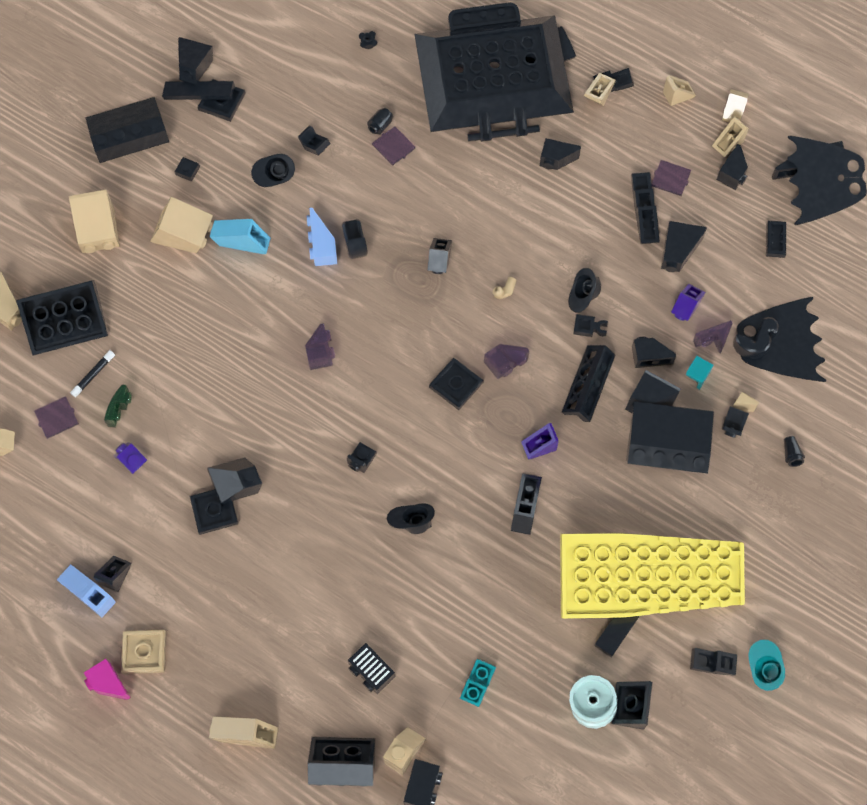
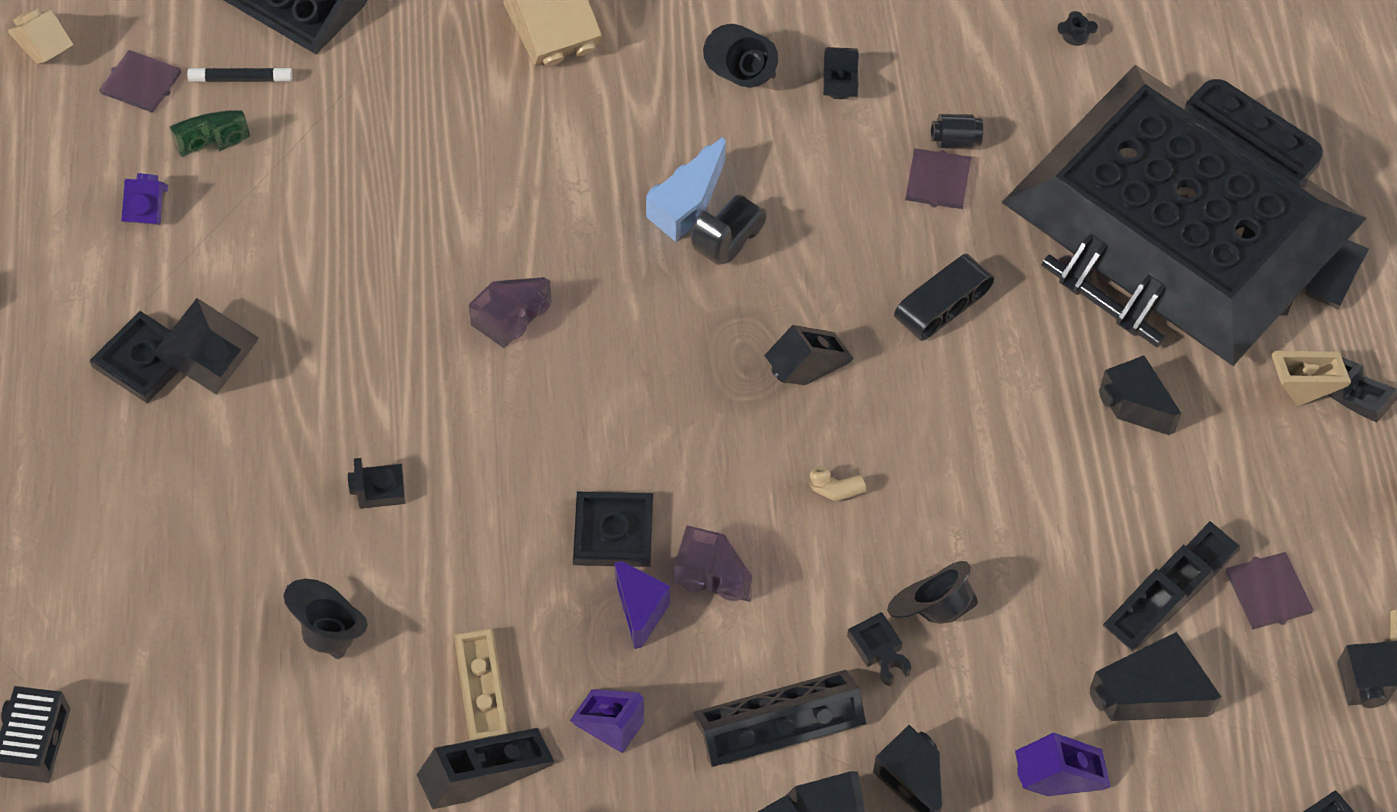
camera: 50 degrees right, 10 degrees down
medium azure slope [210,219,271,254] -> none
none -> tan tile [454,628,510,741]
none -> dark purple slope [614,561,670,649]
none -> black beam [894,253,995,341]

